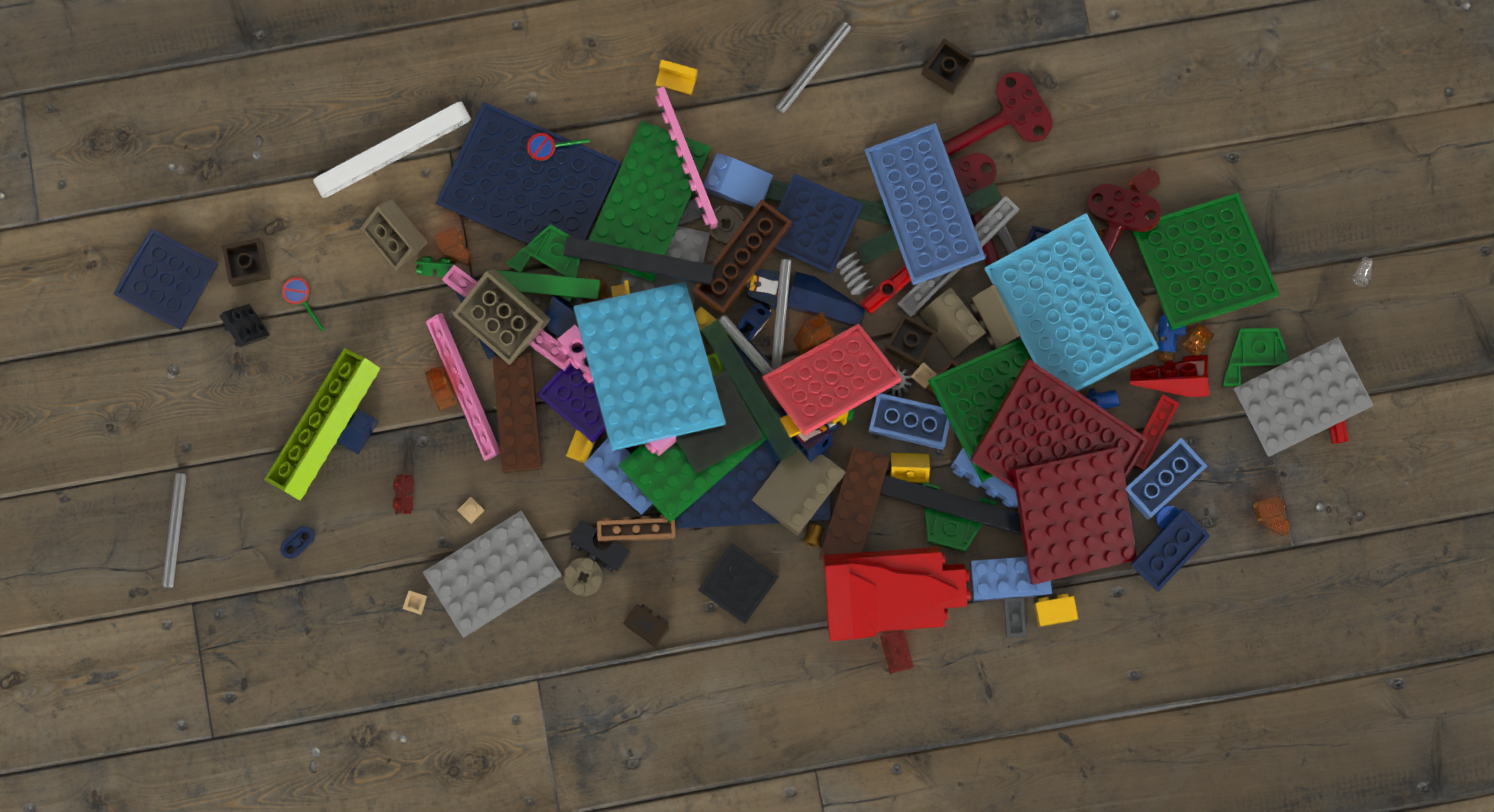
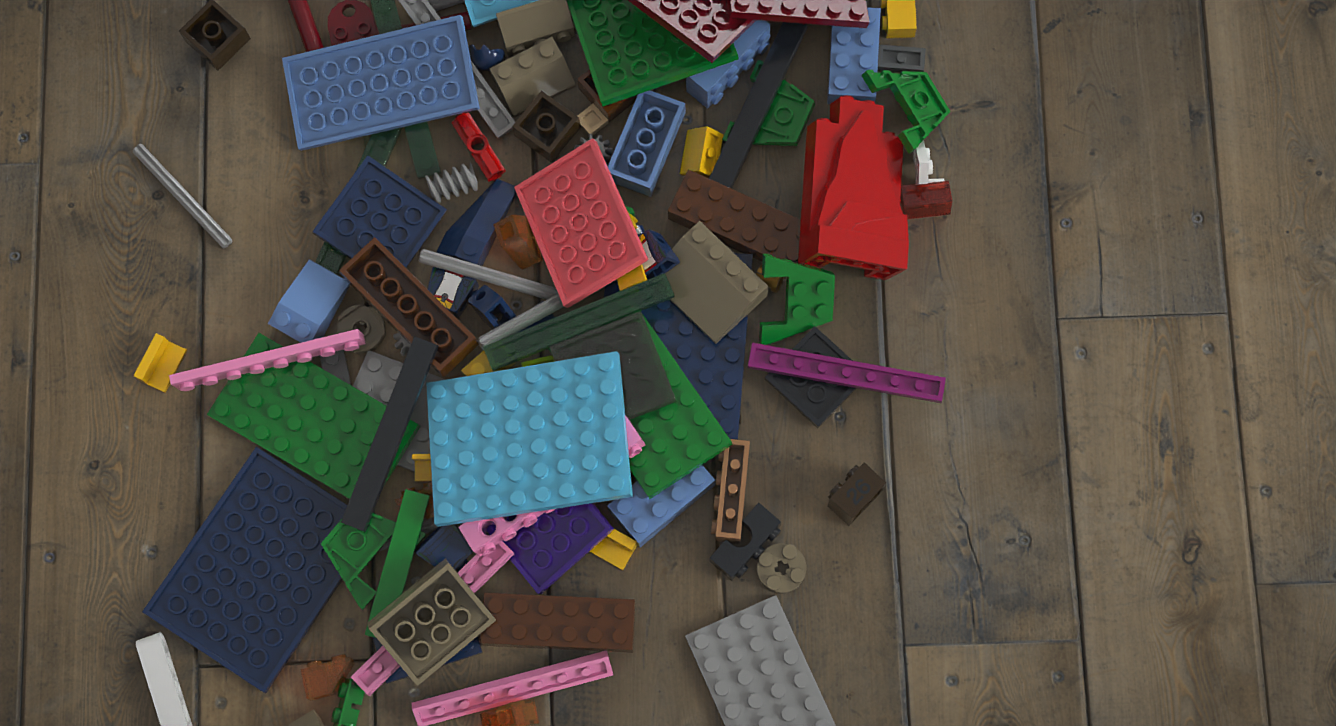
camera: 75 degrees left, 5 degrees down
tan plate [457,497,485,524] -> none
piece [527,133,591,161] -> none
none -> dark blue hair [468,44,506,71]
none -> magenta plate [748,343,946,403]
none -> green wing [759,254,835,345]
none -> green wing [861,70,951,154]
none -> white plate [913,140,945,189]

